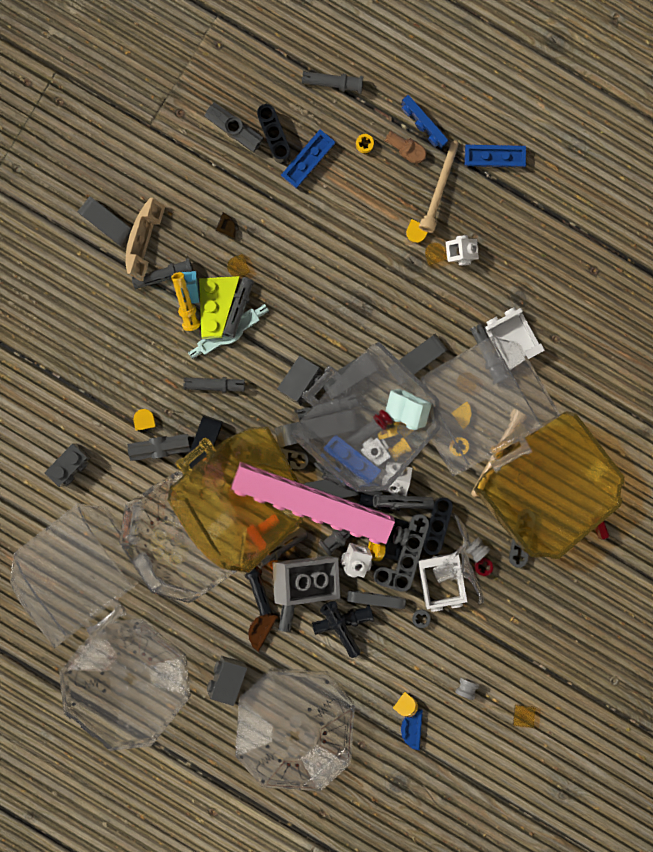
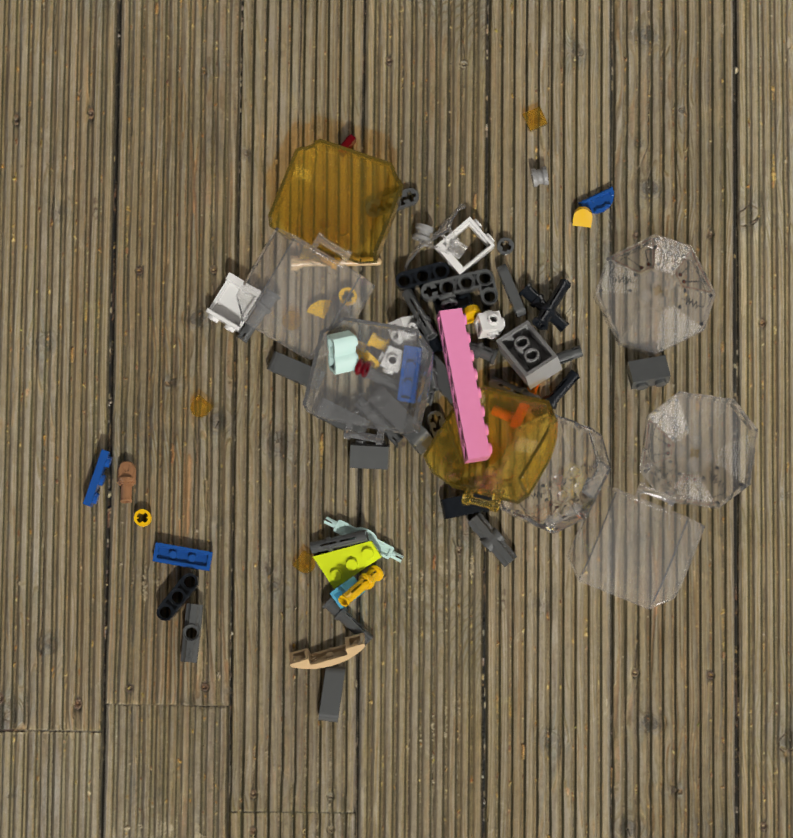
camera: 125 degrees left, 5 degrees down
dark grey brick [45,443,91,487] -> none
yellow tile [133,409,156,431] -> none
dark grey pin [183,377,245,393] -> none
dark brown tile [215,212,236,239] -> none
reddish brown tile [248,613,278,652] -> none
dark grey pin [302,71,364,94] -> none
yellow tile [406,219,428,243] -> none
tan piece [419,140,459,233] -> none
white brick [446,235,479,266] -> none
blue plate [464,145,526,168] -> none
dark red bush [474,557,493,576] -> none

